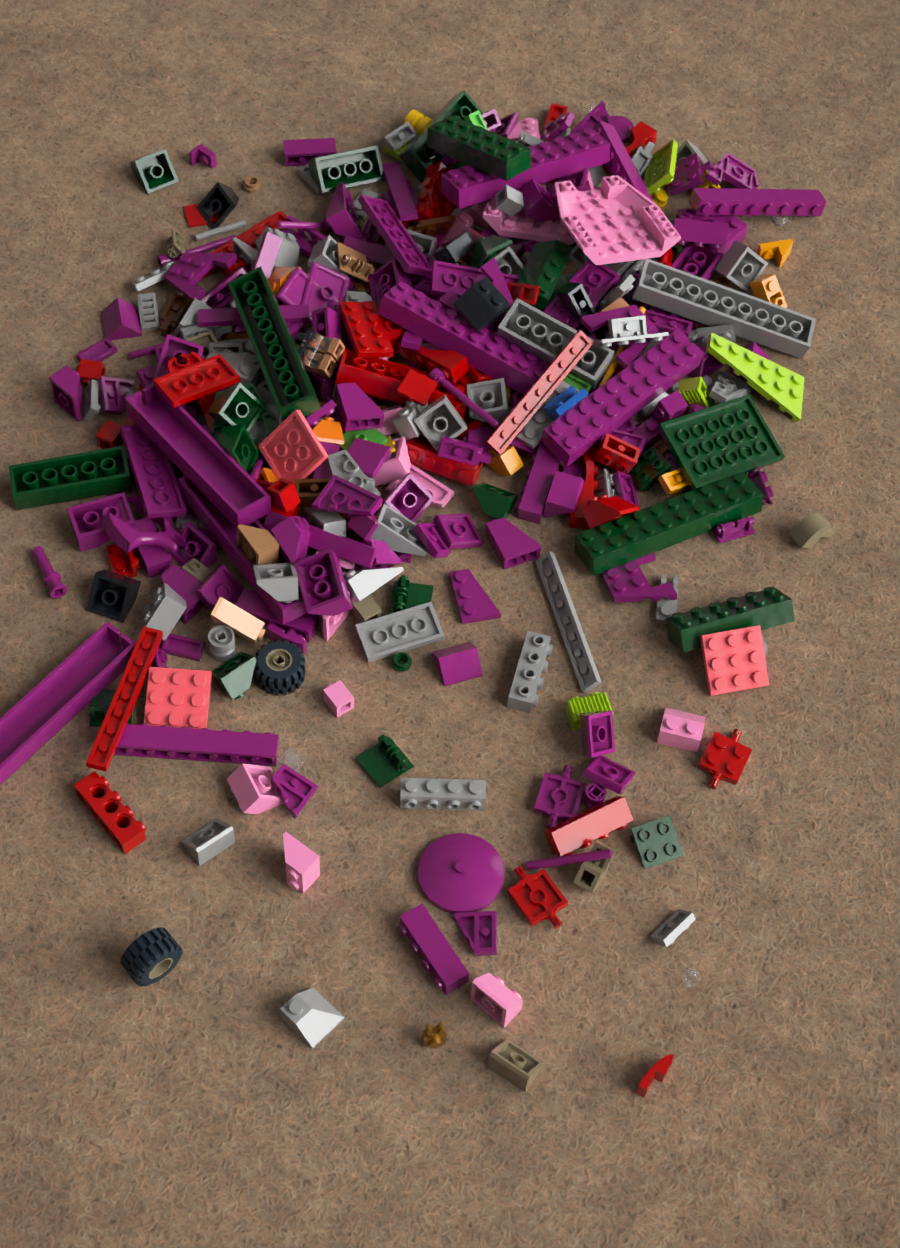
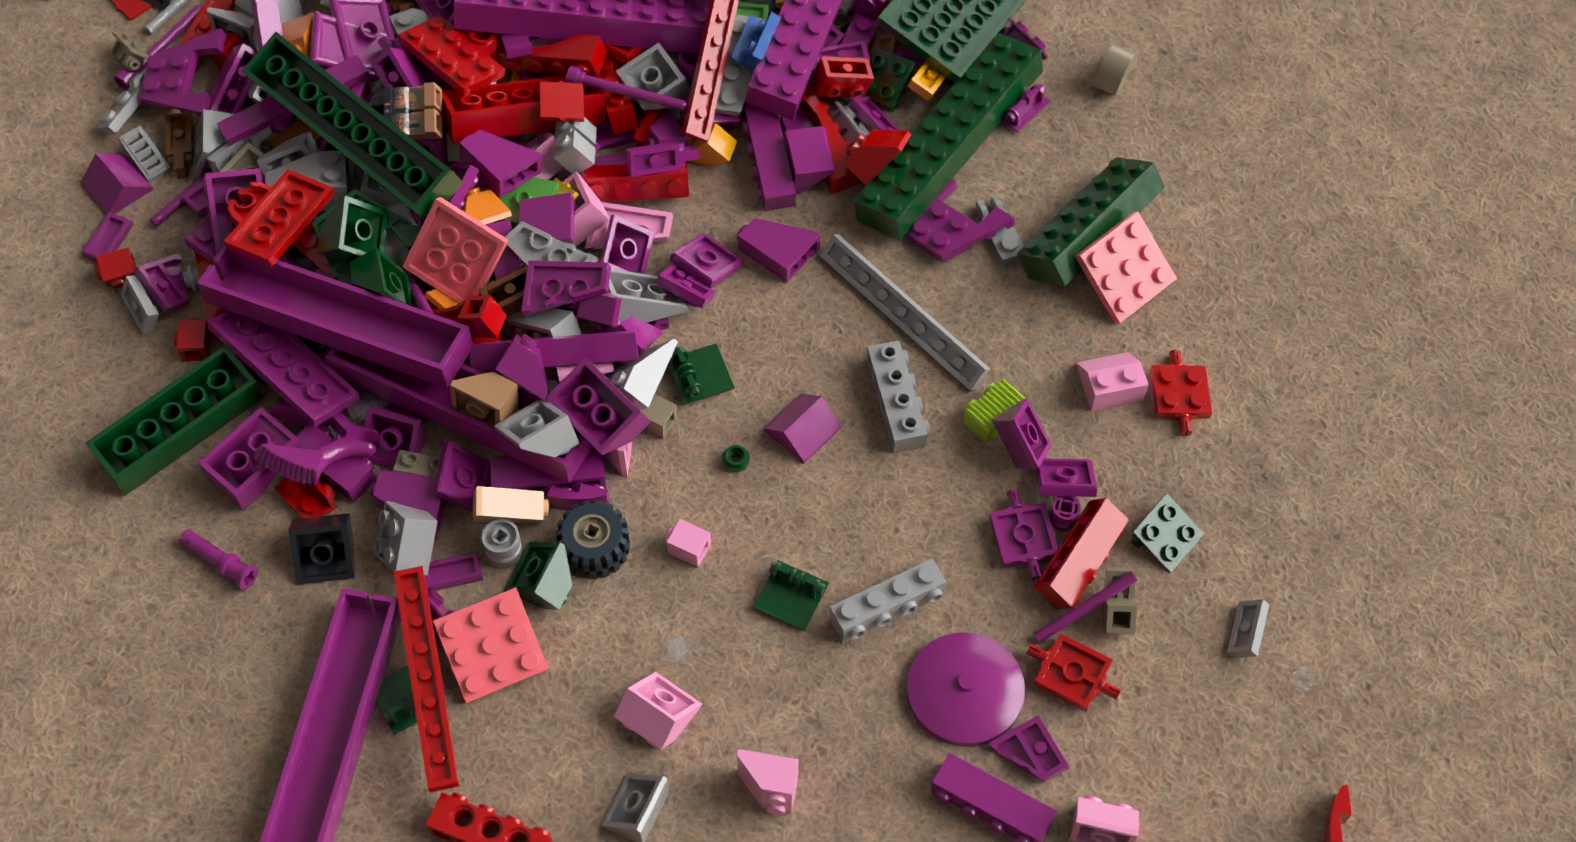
camera: 25 degrees left, 5 degrees up
magenta slope [49,365,83,422] -> none
magenta brick [114,724,279,766] -> none
magenta wing [271,763,318,819] -> none
light grey plate [355,602,445,663] -> none
light grey slope [414,394,467,451] -> none
magenta wing [449,569,501,624] -> none
dark green slope [473,482,519,520] -> none

